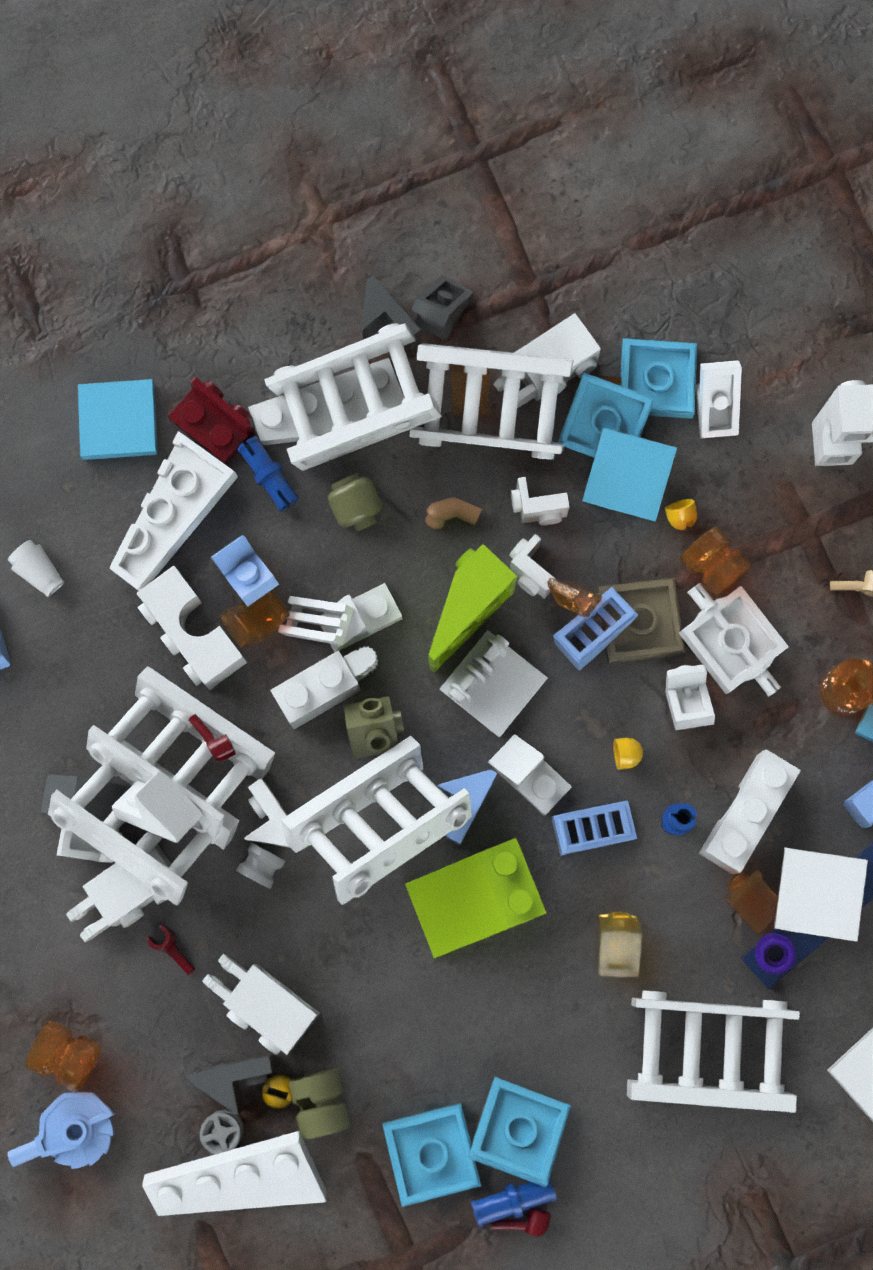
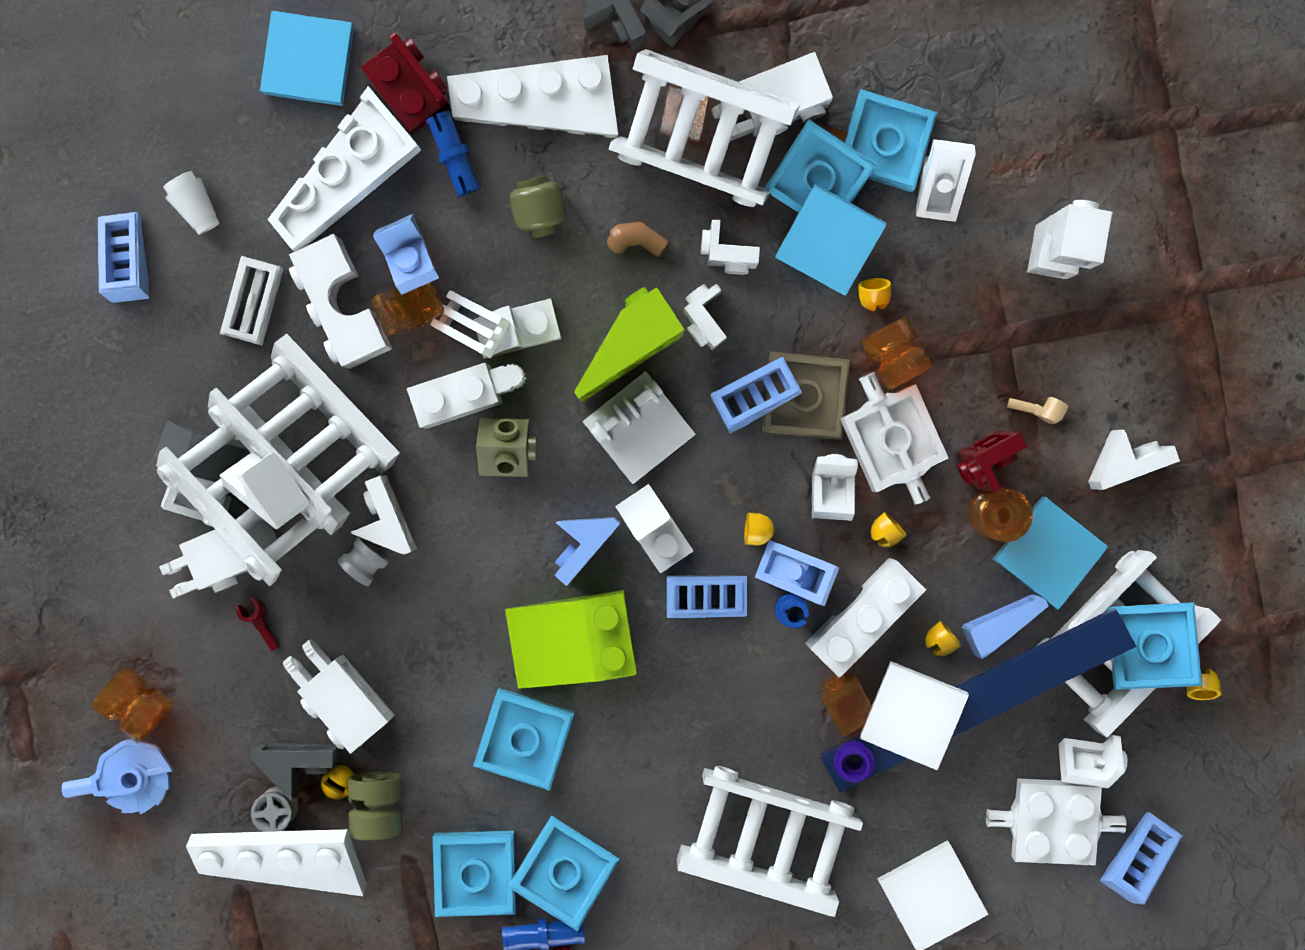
camera: 10 degrees right, 10 degrees up
dark red hand [189,714,236,761] -> none
white fence [264,323,442,471] -> none
white fence [281,736,472,905] -> none
clear orange slope [547,578,602,618] -> none
clear yellow bracket [597,911,642,977] -> none
none -> white tile [220,256,284,346]
none -> medium azure tile [473,688,575,791]
none -> light blue slope [755,540,839,606]
none -> yellow hinge [870,512,907,547]
none -> yellow hinge [925,621,961,656]
none -> dark red bracket [956,430,1027,493]

